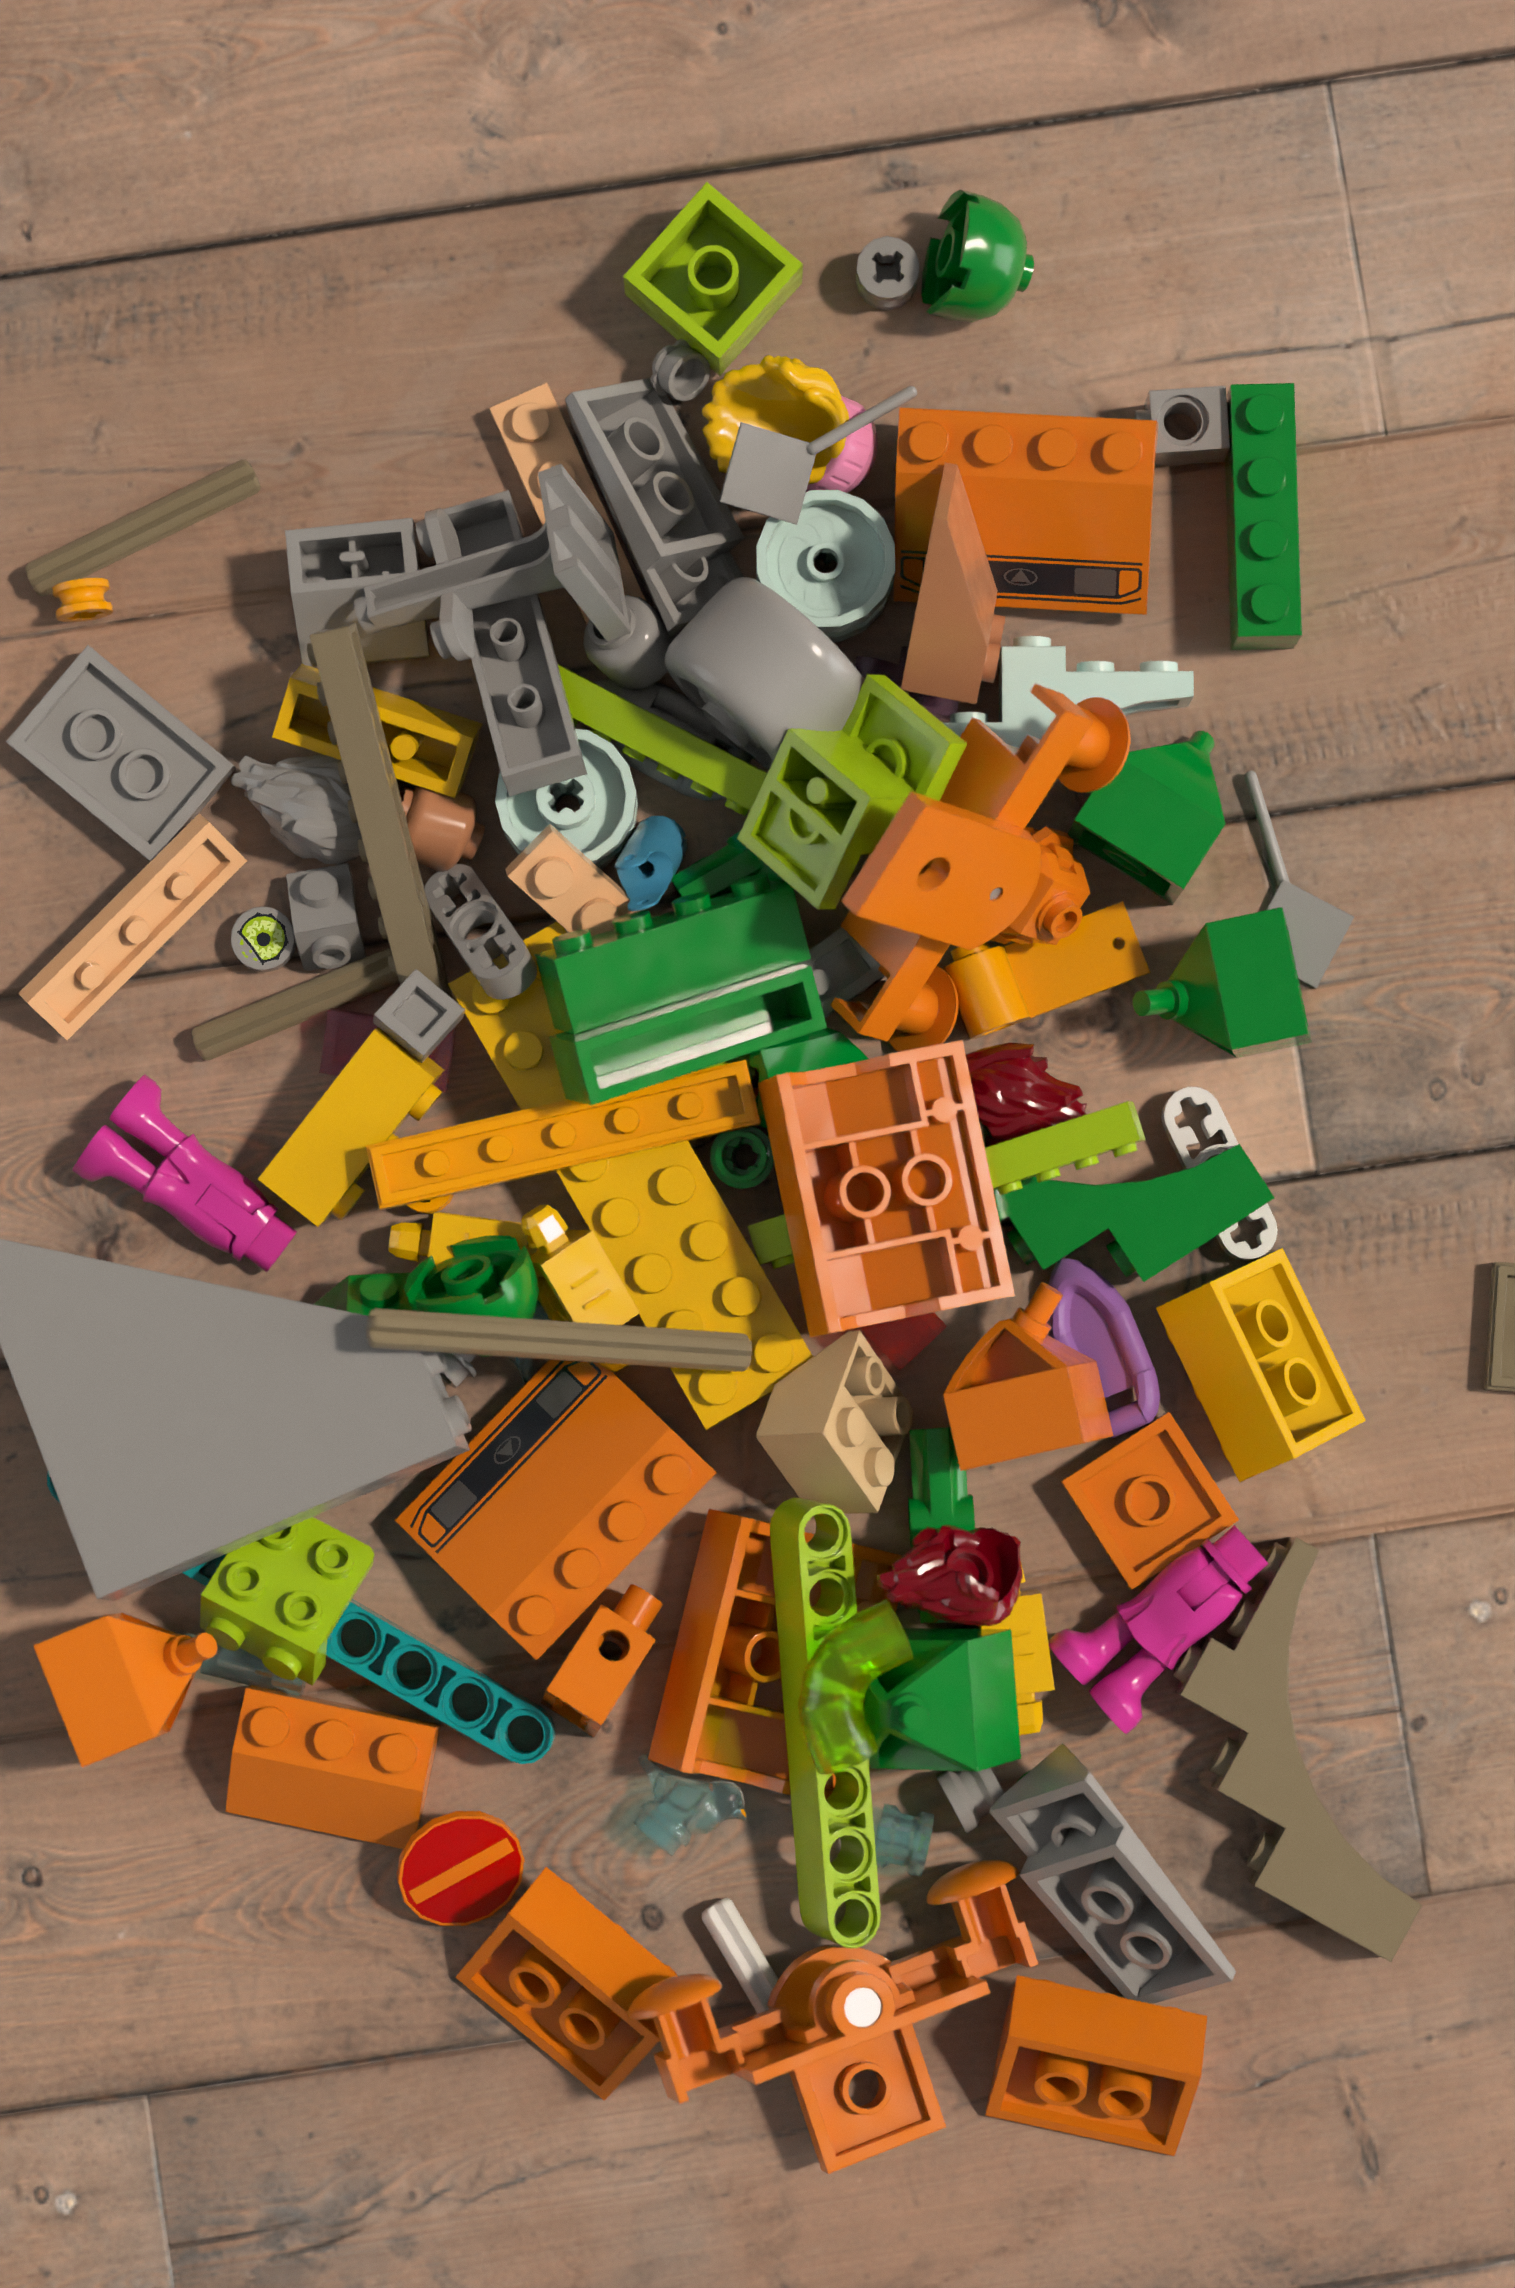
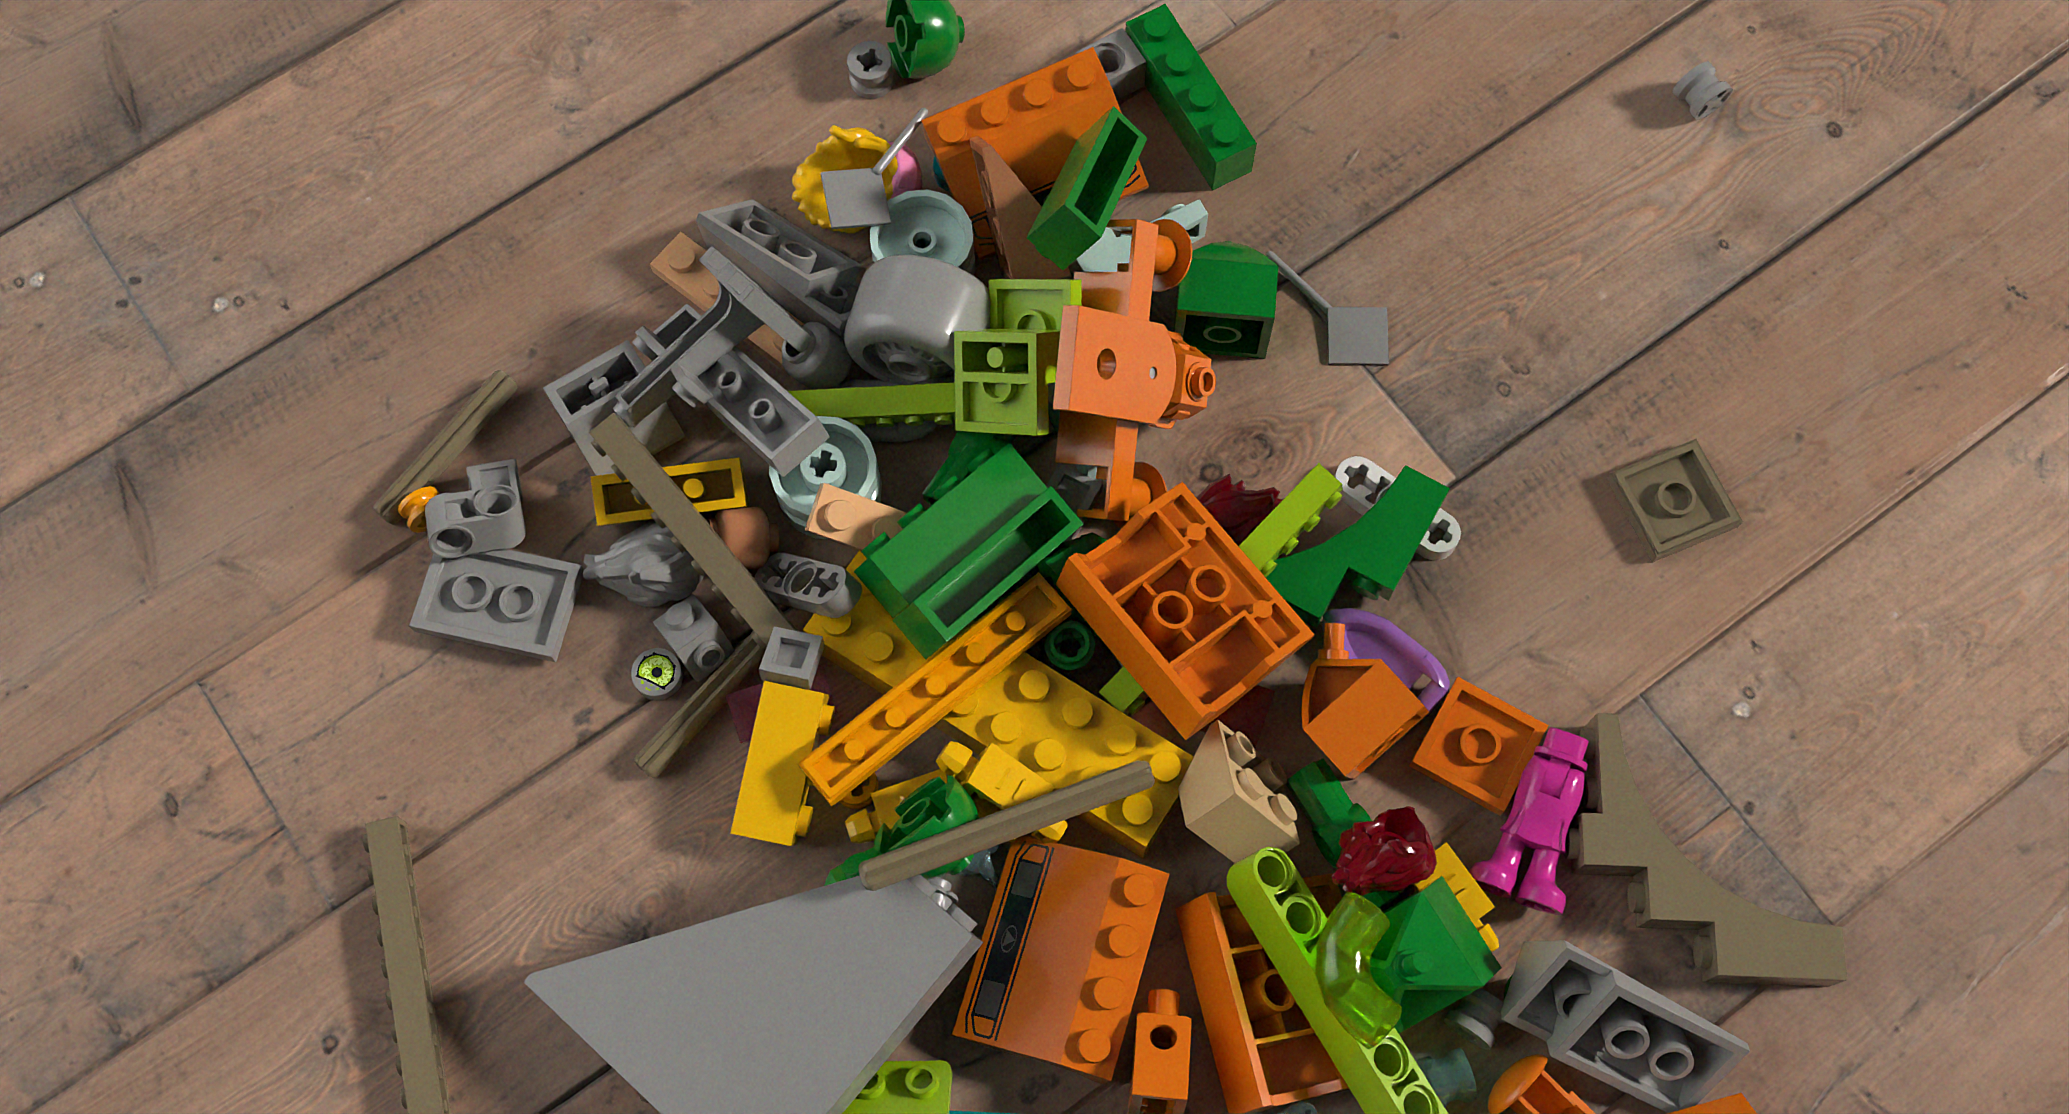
camera: 25 degrees left, 15 degrees down
light nougat plate [18,813,247,1040] -> none
dark pink piece [72,1074,297,1273] -> none
dark azure piece [615,816,688,911] -> none
lime brick [623,182,803,376] -> none
light grey plate [651,339,710,401] -> none
light orange door [943,901,1150,1040] -> none
green piece [1133,907,1312,1058] -> none
yellow slope [1156,1248,1366,1482] -> none
none -> light grey piece [425,459,526,559]
none -> green brick [1026,106,1148,271]

